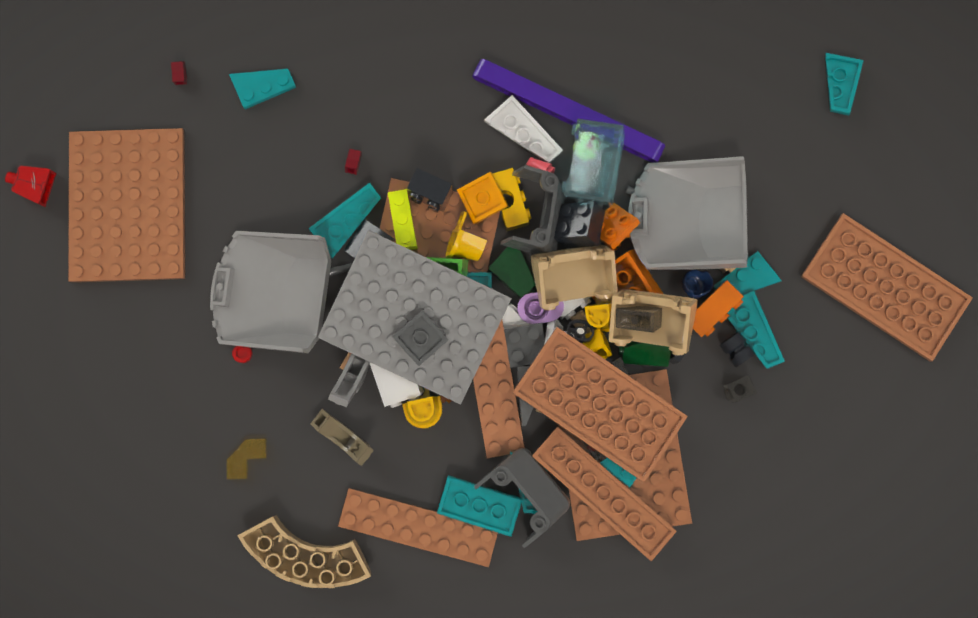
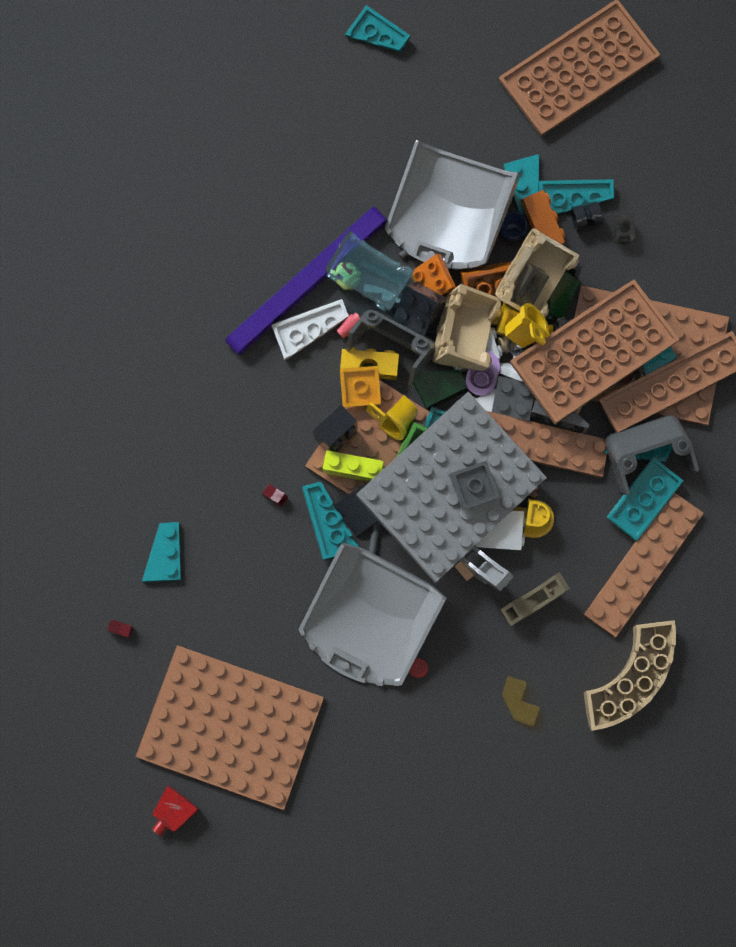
camera: 65 degrees left, 5 degrees down
none -> yellow container [505,303,550,348]

